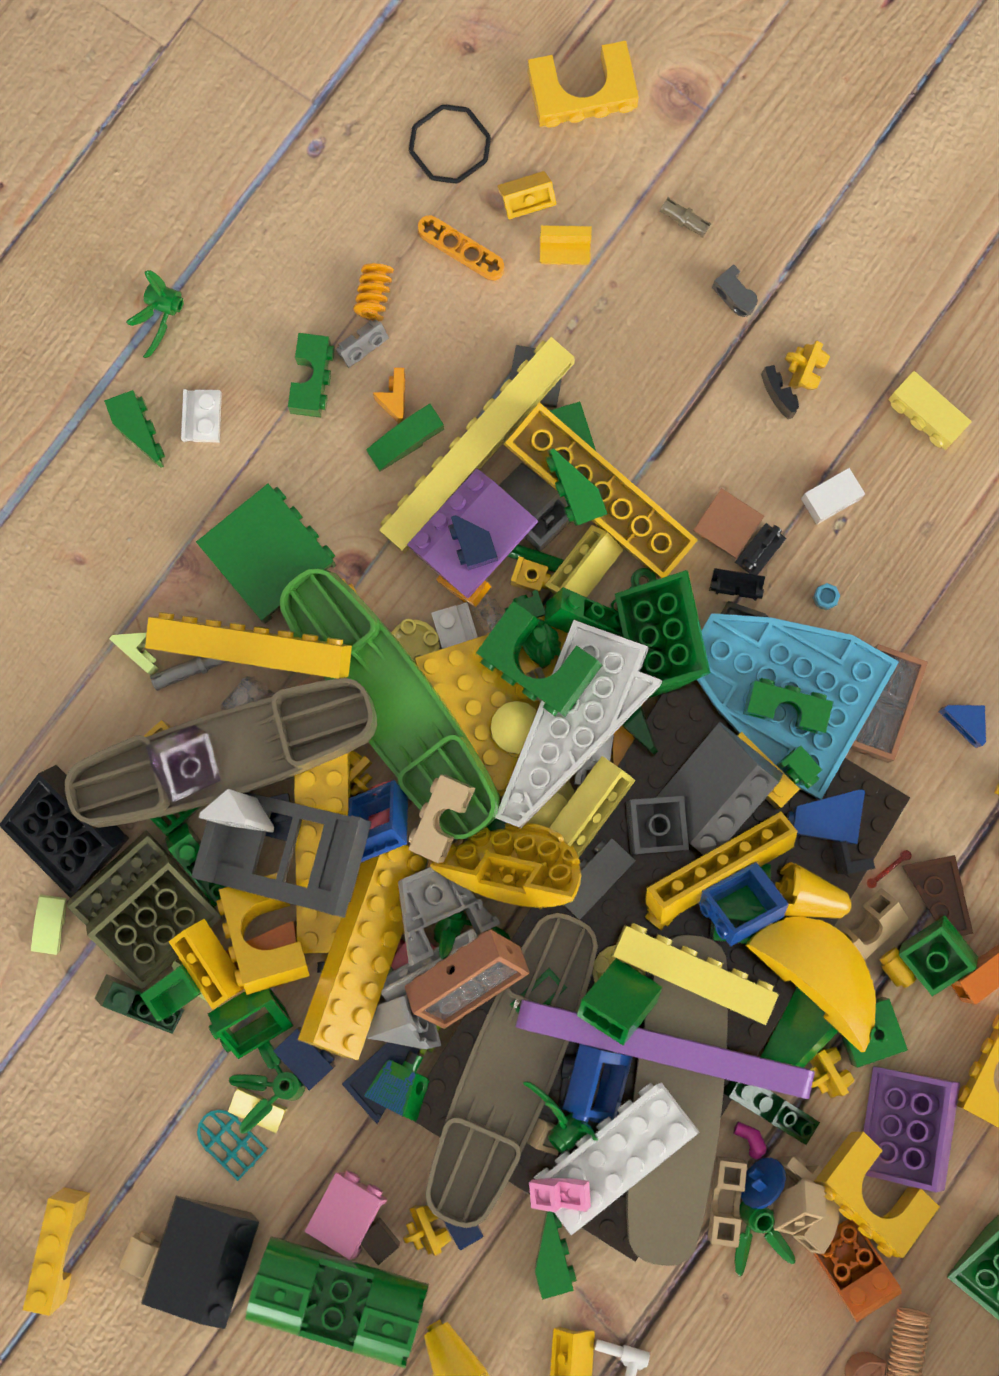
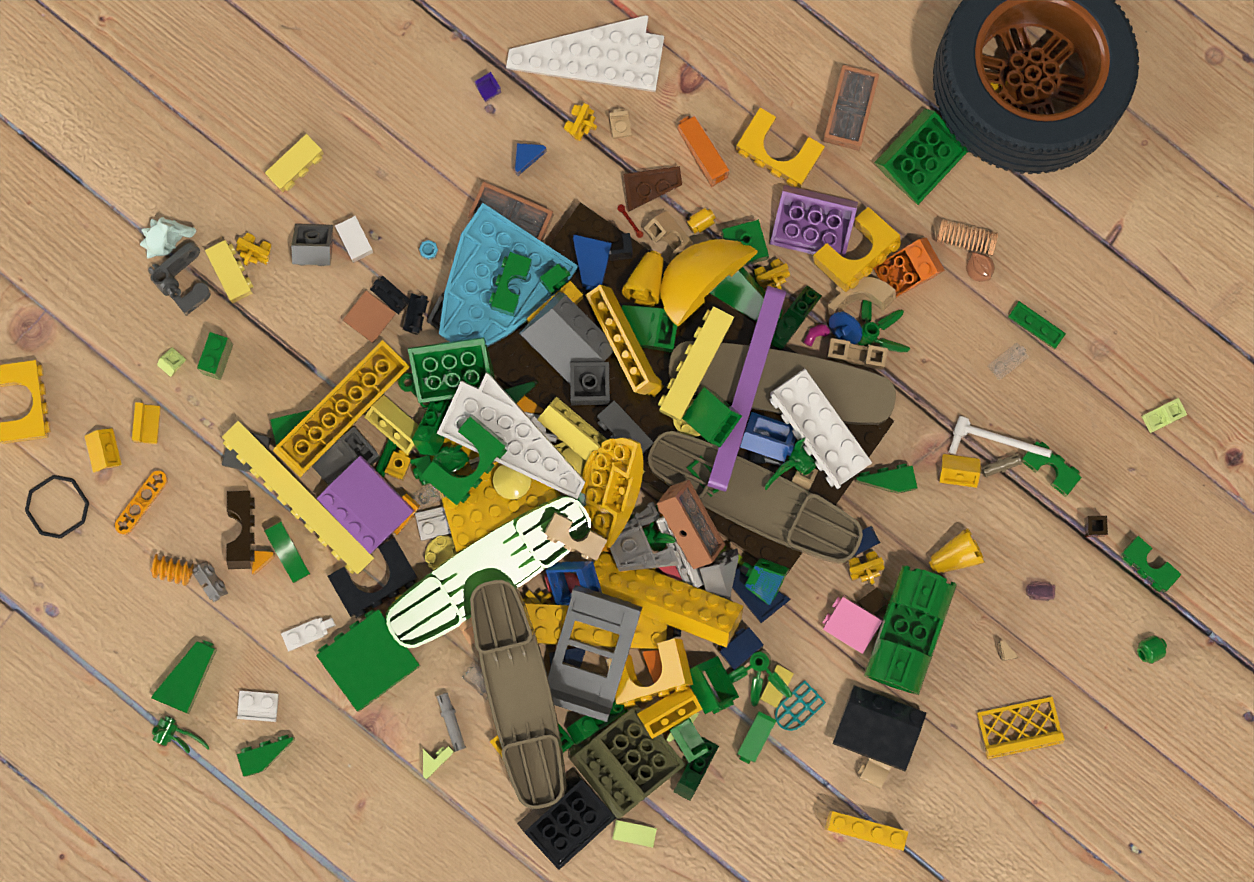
camera: 90 degrees left, 0 degrees up
yellow brick [145,612,352,679] -> none
slope [146,725,221,802] -> none
white slope [199,789,274,832] -> none
green arch [288,333,335,418] -> none
dark blue slope [448,515,498,571] -> none
bright pink slope [529,1178,591,1212] -> none
green slope [546,448,607,526] -> none
dark tan pin [660,197,711,238] -> none
blue window [699,862,789,946] -> none
black slope [761,365,799,419] -> none
tan brick [773,1179,827,1235] -> none
green brick [899,915,978,997] -> none
none -> light aqua head [140,217,196,259]
none -> dark grey piece [148,242,200,299]
none -> green slope [151,640,217,714]
none -> yellowish green slope [157,347,186,377]
none -> green brick [197,332,233,380]
none -> light yellow brick [205,240,253,304]
none -> dark brown arch [226,491,255,570]
none -> white hinge [281,618,336,652]
none -> dark grey slope [291,224,333,266]
none -> black arch [327,538,418,618]
none -> green slope [737,711,777,764]

